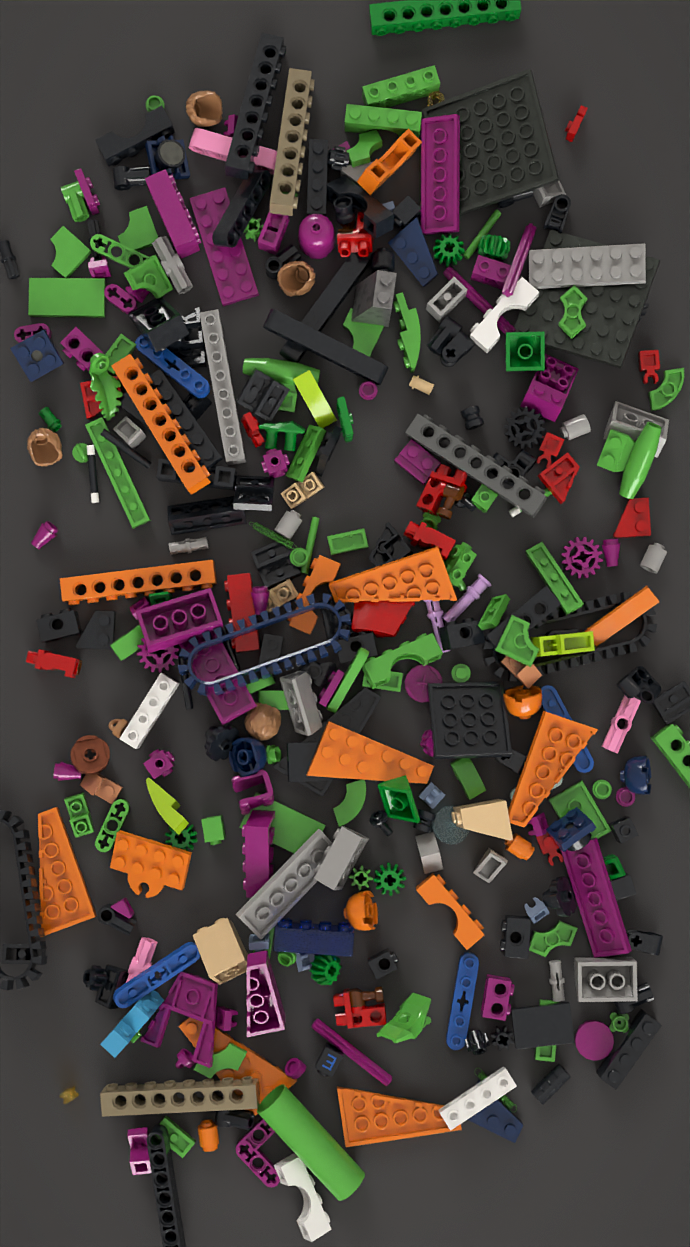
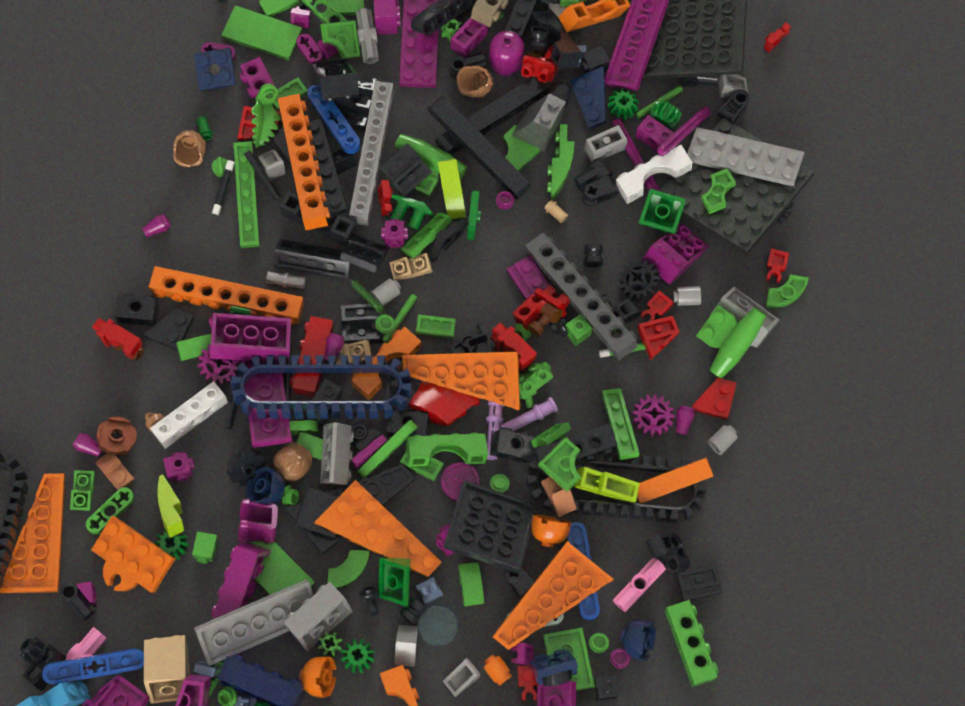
camera: 15 degrees right, 15 degrees down
tan slope [451,799,513,841] -> none

